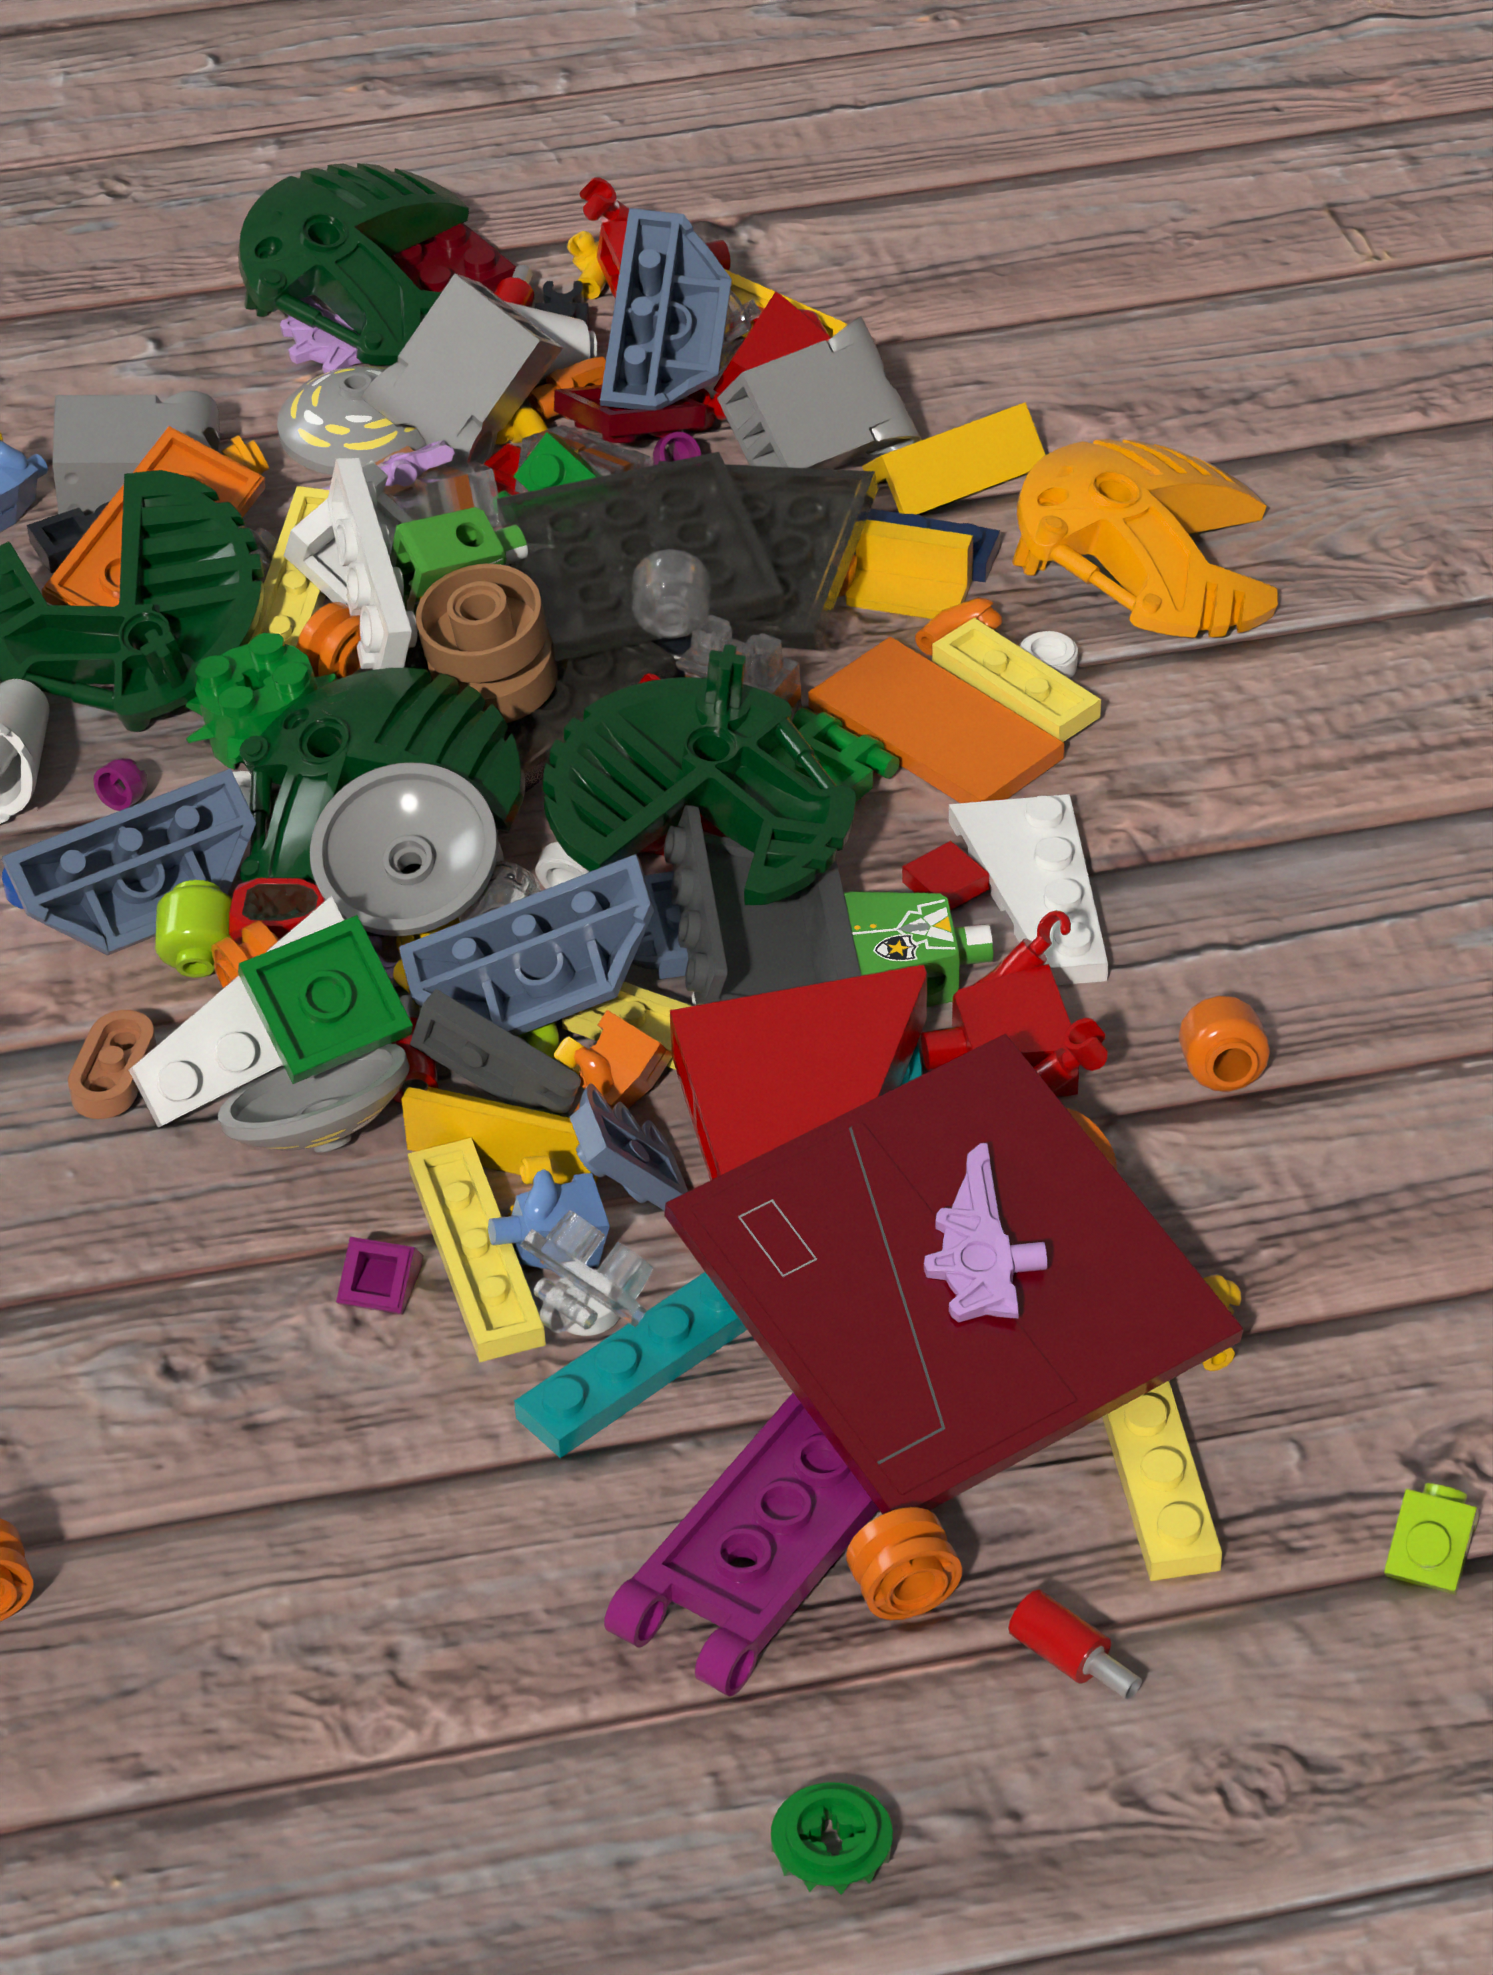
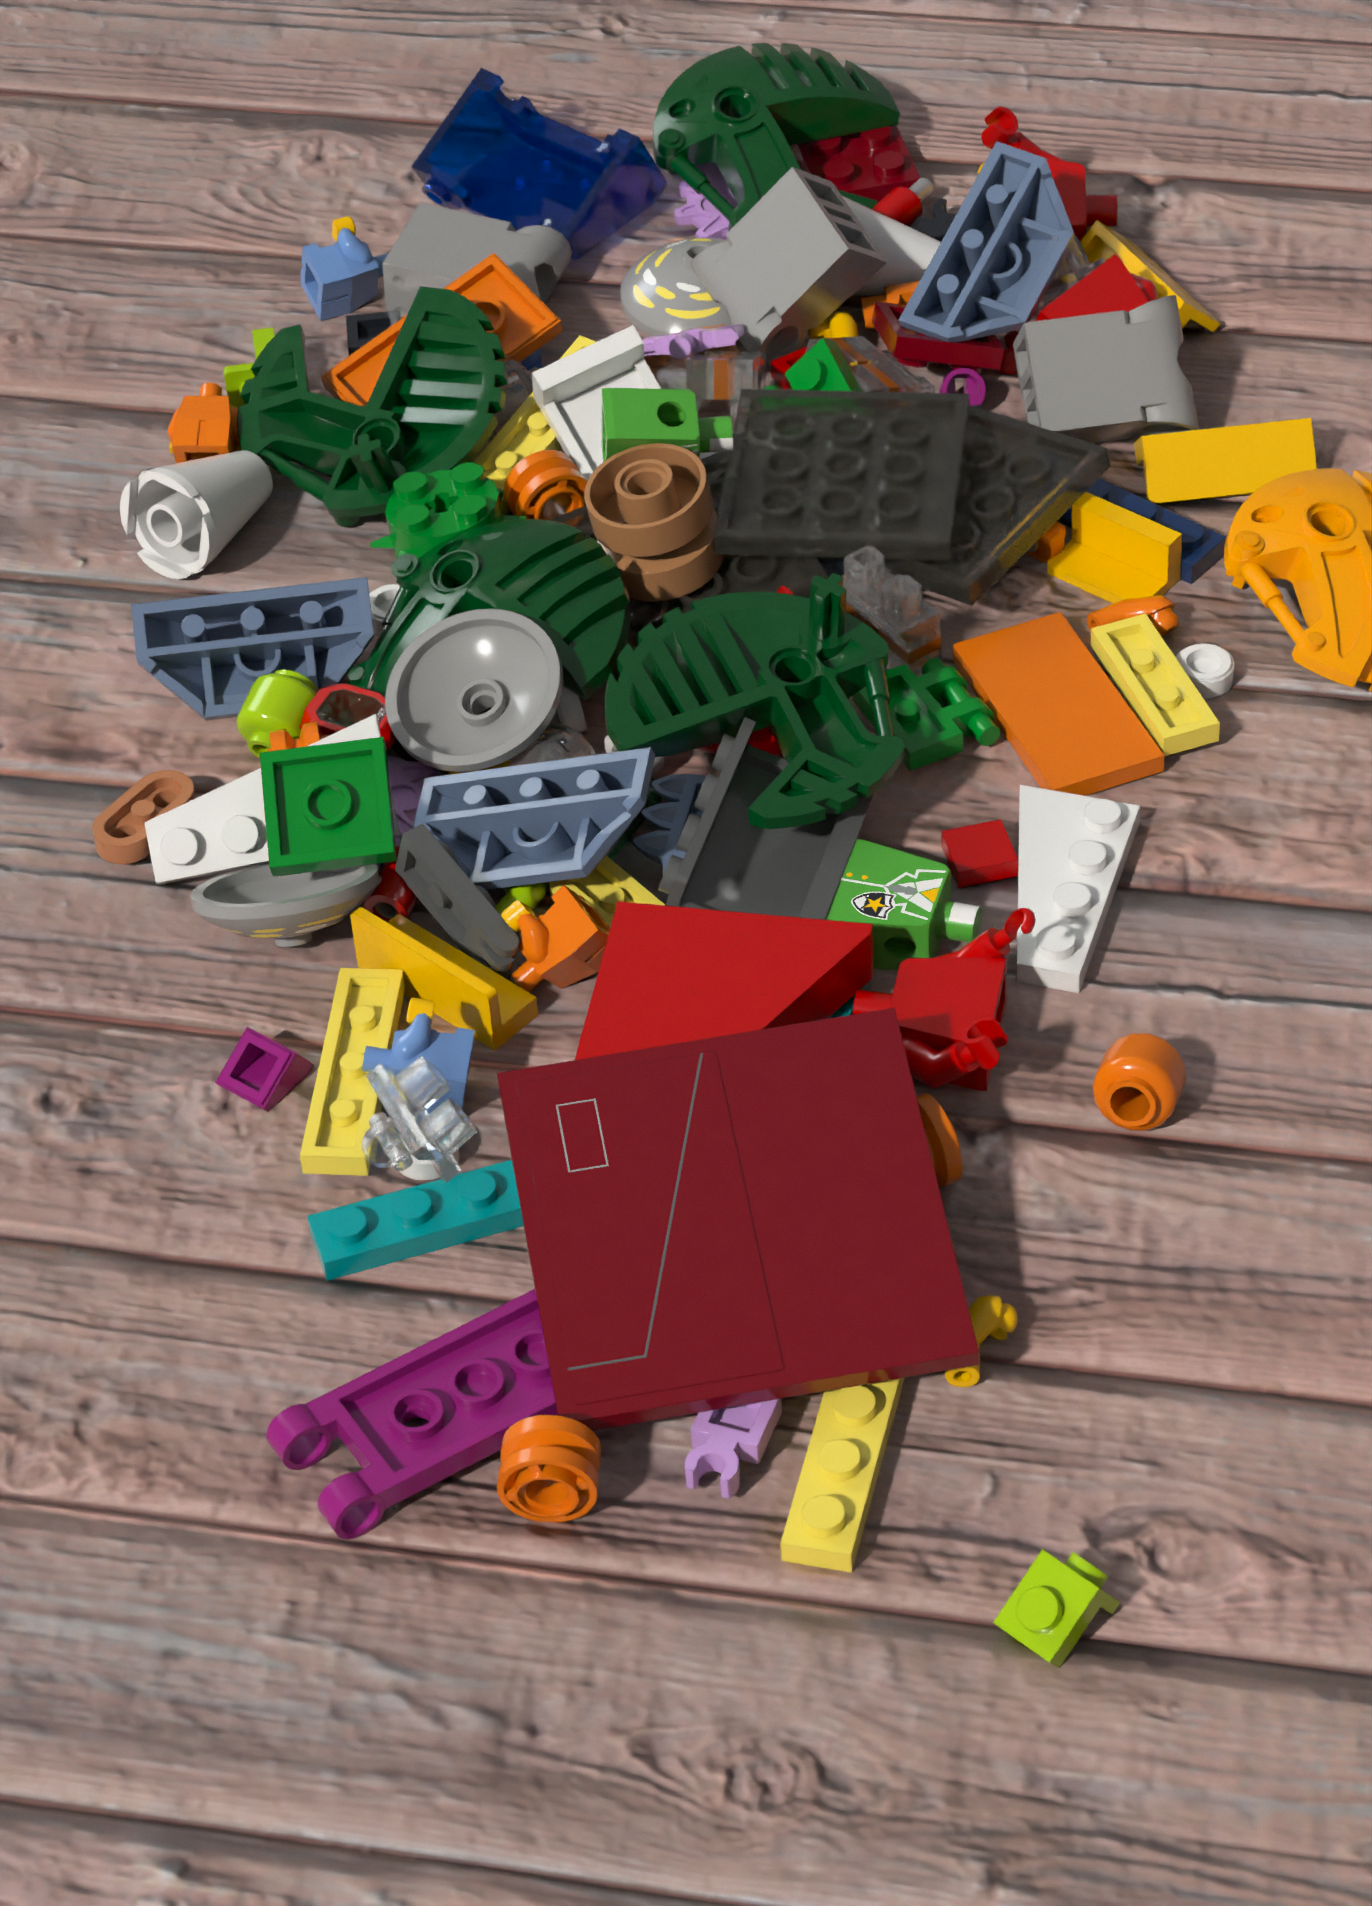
camera: 25 degrees right, 0 degrees up
magenta hinge [93,757,148,811] -> none
light orange plate [221,435,270,475] -> none
white wing [327,458,417,670] -> none
sand blue plate [569,1083,688,1211] -> none
clear head [632,549,710,639] -> none
green gear [771,1782,893,1895] -> none
lavender piece [924,1143,1047,1322] -> none
red piece [1008,1589,1142,1700] -> none
none -> clear blue windscreen [411,68,668,260]
none -> lavender plate [685,1399,782,1499]

